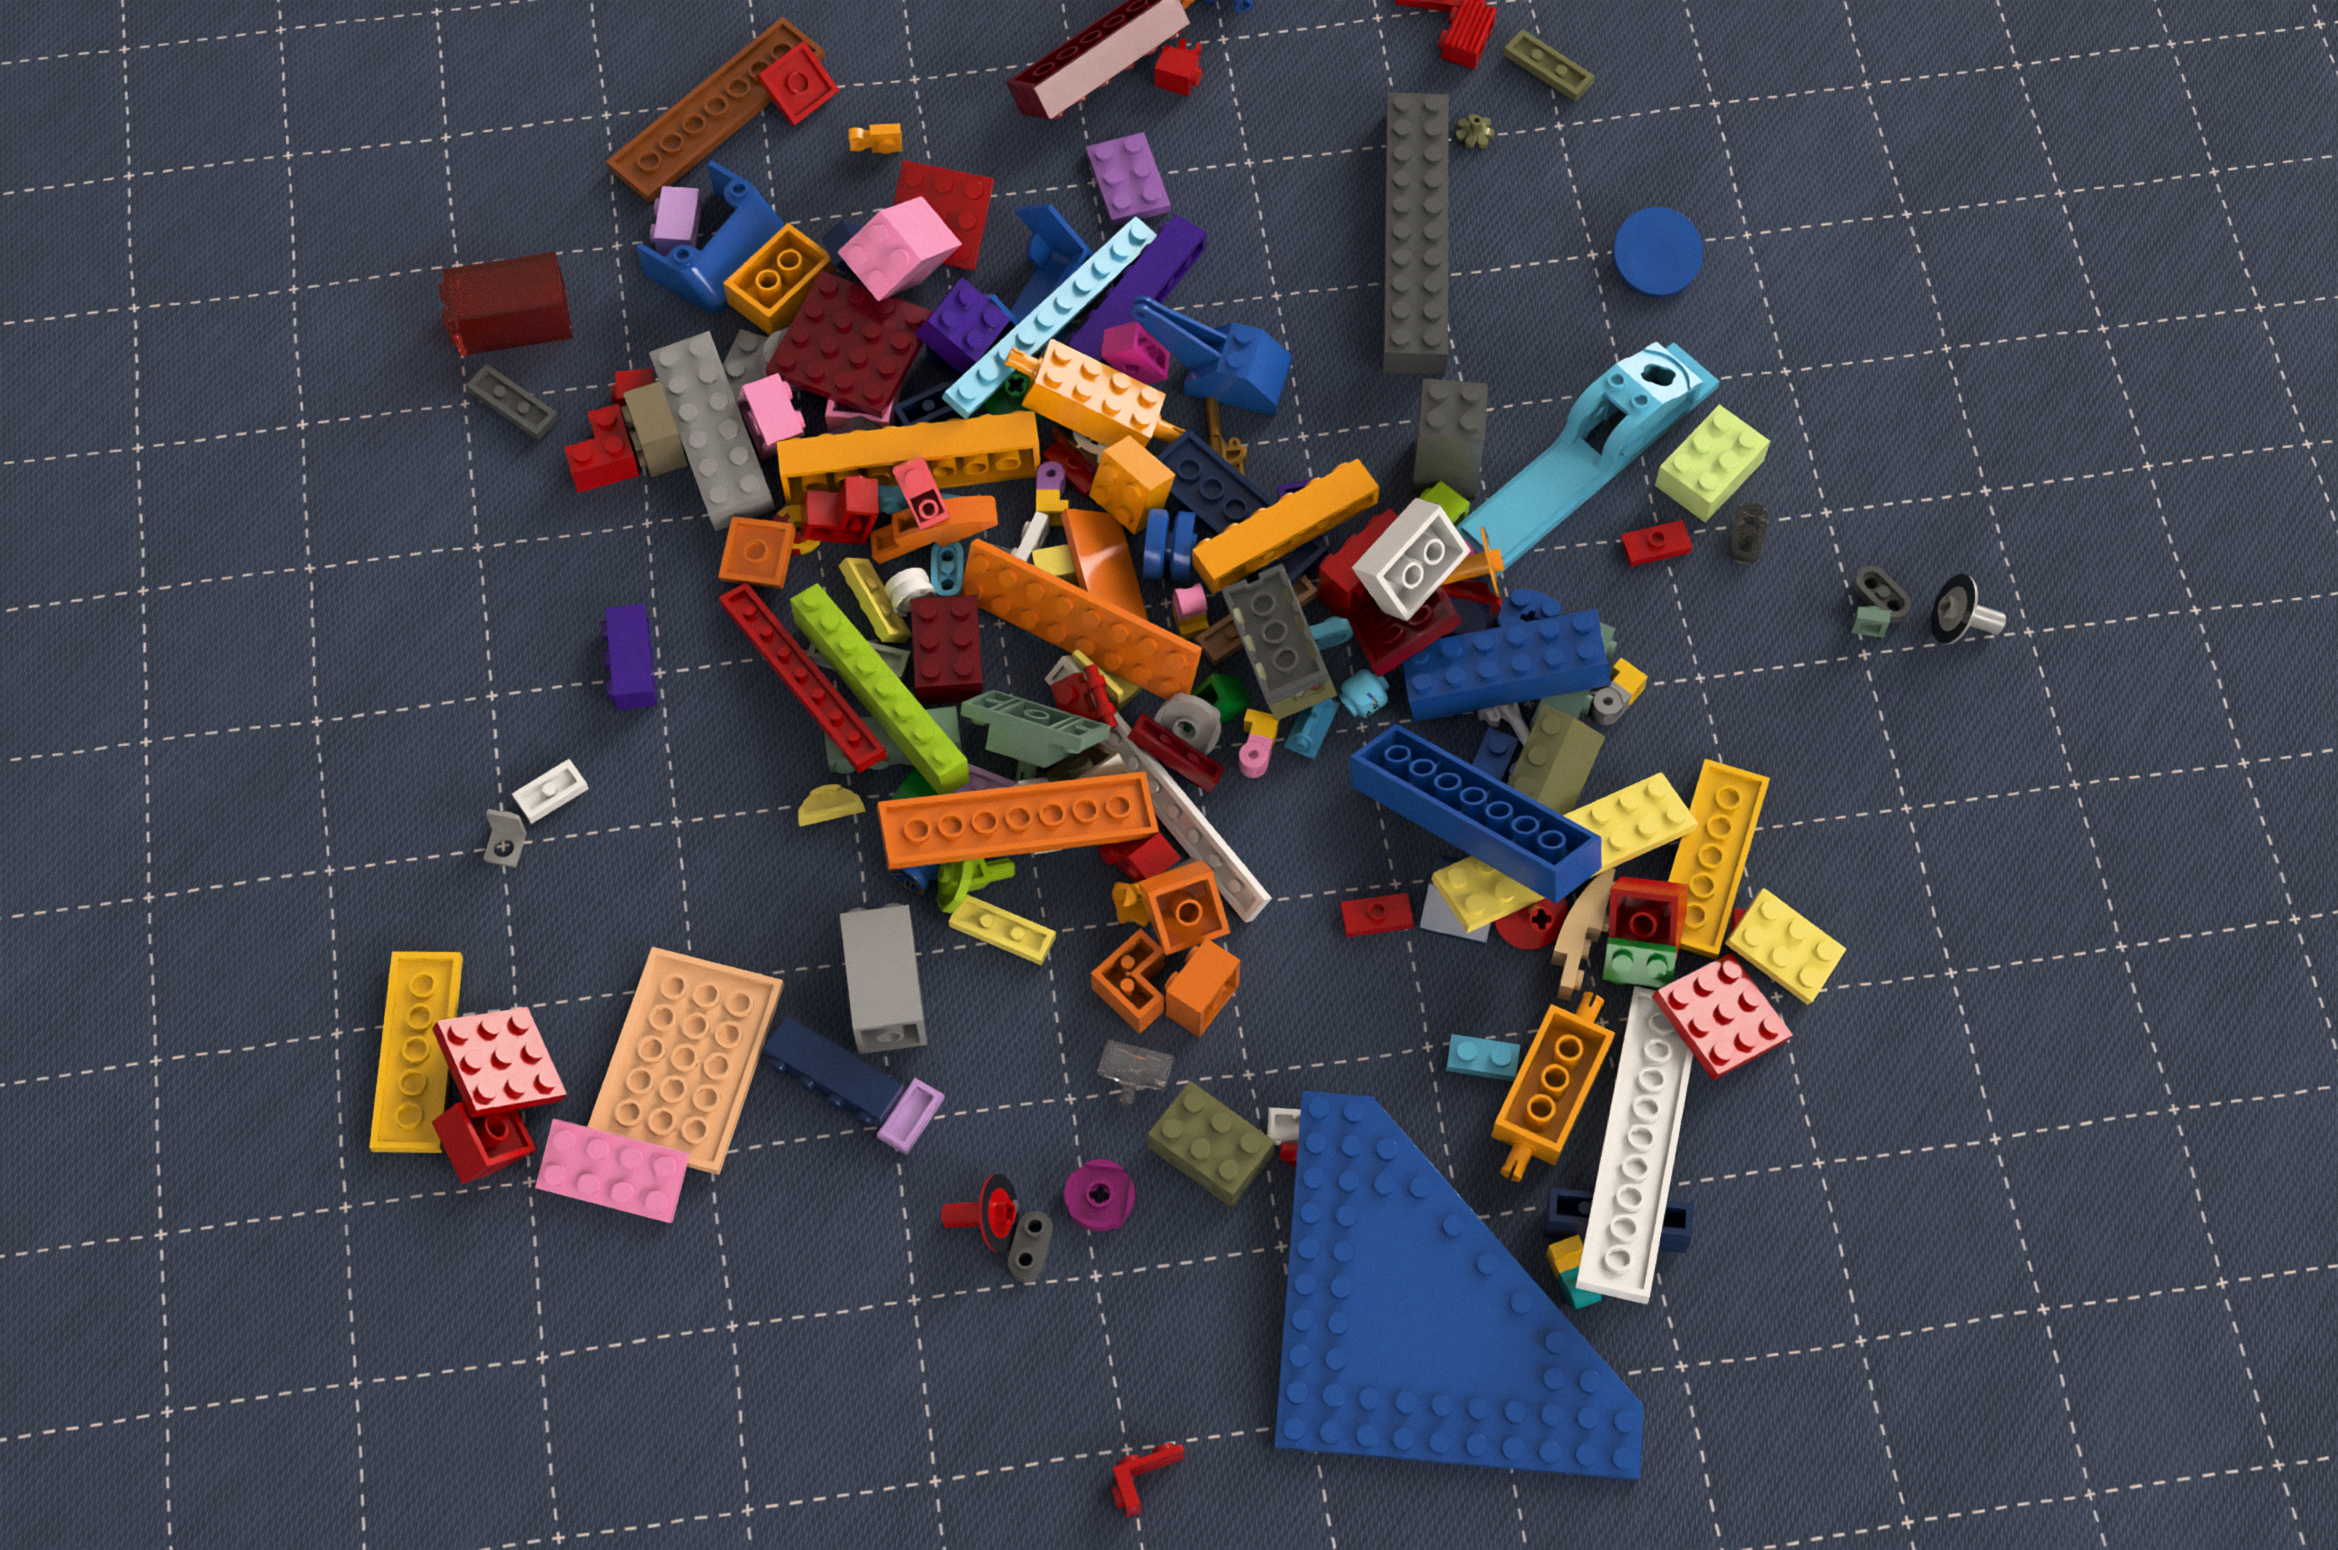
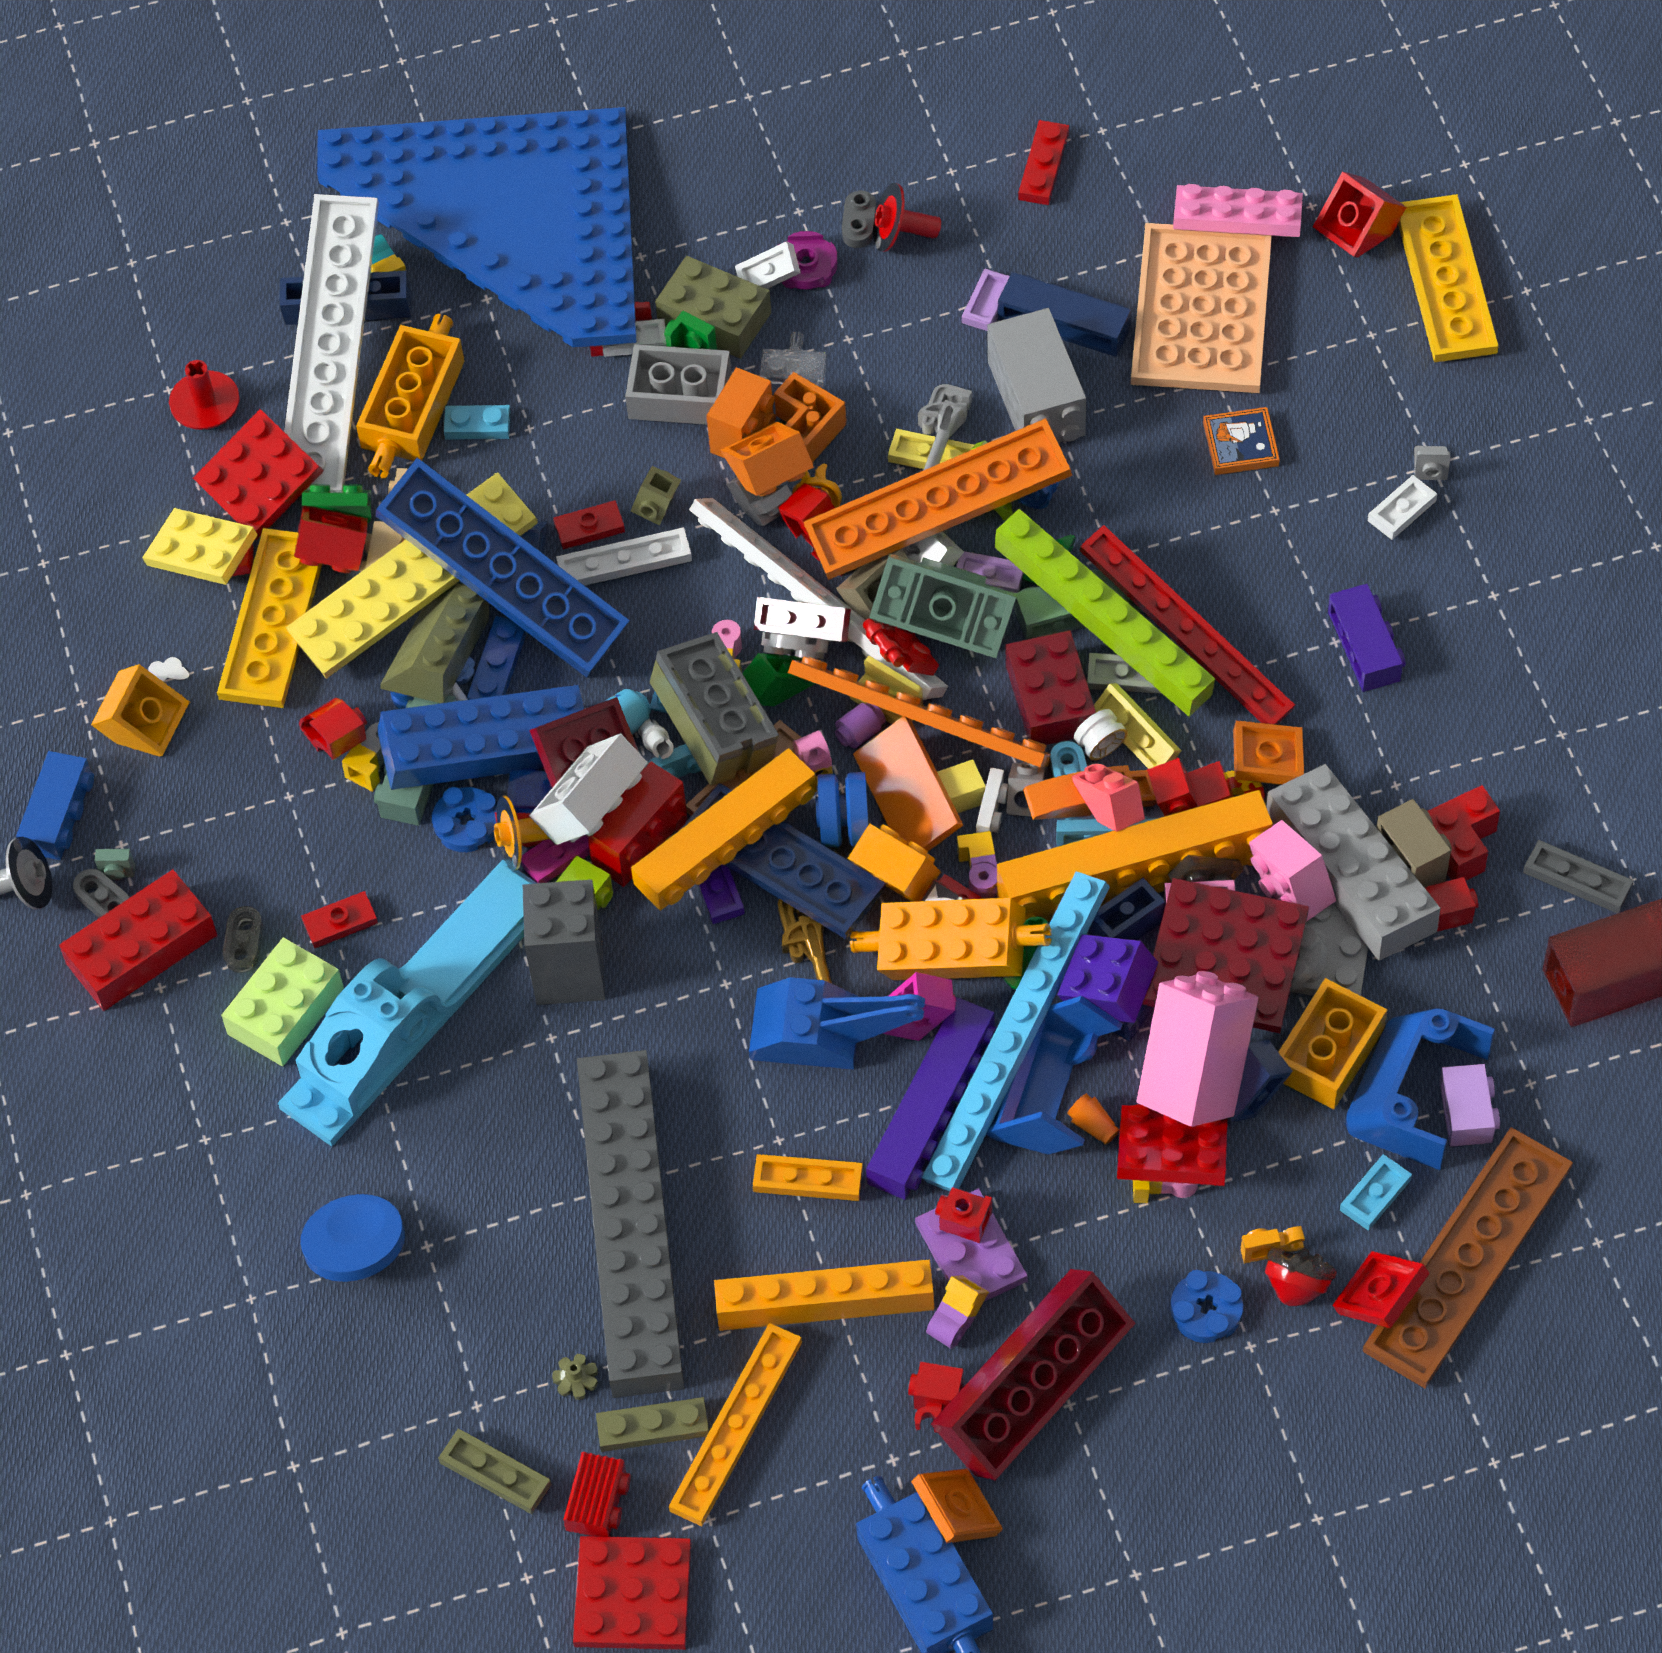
camera: 175 degrees right, 5 degrees down
plate [432,1007,567,1118] -> none
light yellow plate [798,784,865,827] -> none
red bracket [1111,1443,1185,1517] -> none
none -> blue brick [16,751,94,860]
none -> red brick [59,869,217,1011]
none -> light orange slope [91,664,190,757]
none -> white sticker [148,657,189,682]
none -> red piece [169,360,240,430]
none -> red brick [299,698,367,760]
none -> white plate [556,527,692,586]
none -> olive plate [596,1397,709,1452]
none -> light grey brick [625,344,732,425]
none -> olive brick [630,466,681,526]
none -> white pin [638,719,674,759]
none -> green bracket [664,311,717,350]
none -> light orange plate [669,1323,802,1527]
none -> light orange brick [714,1260,934,1331]
none -> white plate [735,242,800,289]
none -> light orange plate [753,1154,863,1201]
none -> light grey piece [918,384,972,470]
none -> leg [926,1275,989,1349]
none -> red brick [935,1187,992,1243]
none -> red plate [1018,120,1069,205]
none -> orange cone [1067,1093,1120,1145]
none -> blue plate [1170,1270,1243,1343]
none -> tile [1203,407,1280,475]
none -> hair [1265,1248,1337,1306]
none -> medium azure plate [1340,1154,1412,1231]

